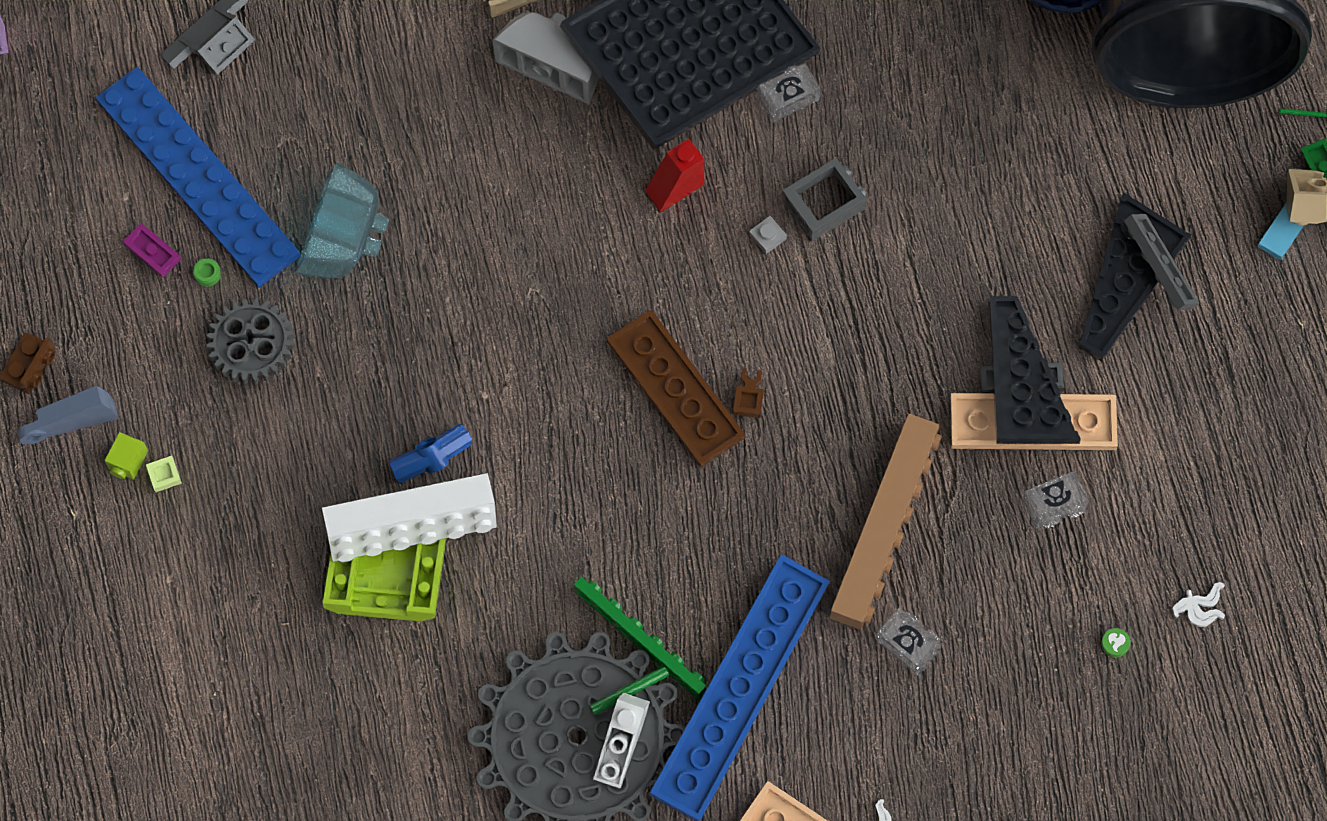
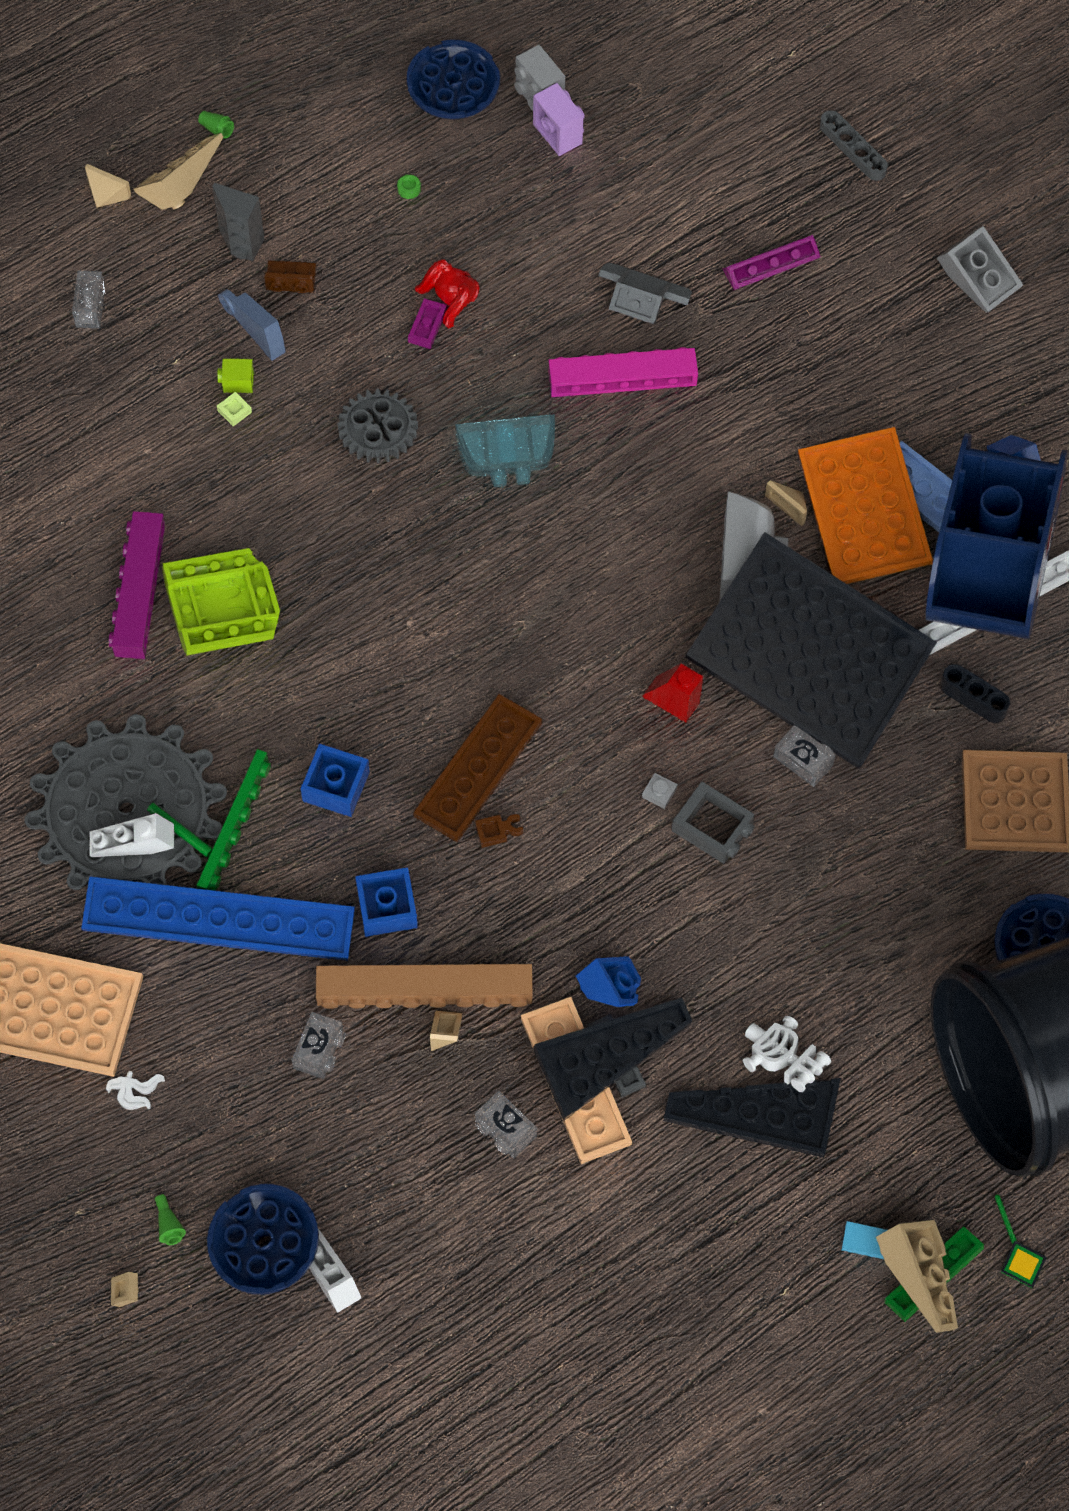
camera: 65 degrees right, 5 degrees down
blue plate [95,66,301,288] -> none
bright green tile [193,258,221,287] -> none
white brick [322,473,497,562] -> none
blue piece [389,423,472,483] -> none
bright green tile [1101,628,1131,658] -> none
dark grey plate [1124,214,1200,311] -> none
white piece [1172,582,1225,627] -> none
none -> magenta brick [109,511,165,659]
none -> dark blue brick [207,1184,319,1295]
none -> blue brick [301,744,370,817]
none -> white slope [309,1229,361,1313]
none -> blue brick [355,868,418,937]
none -> red hair [414,260,480,329]
none -> tan slope [430,1011,462,1051]
none -> dark pink brick [548,347,698,397]
none -> blue slope [576,956,641,1007]
none -> white piece [743,1016,831,1092]

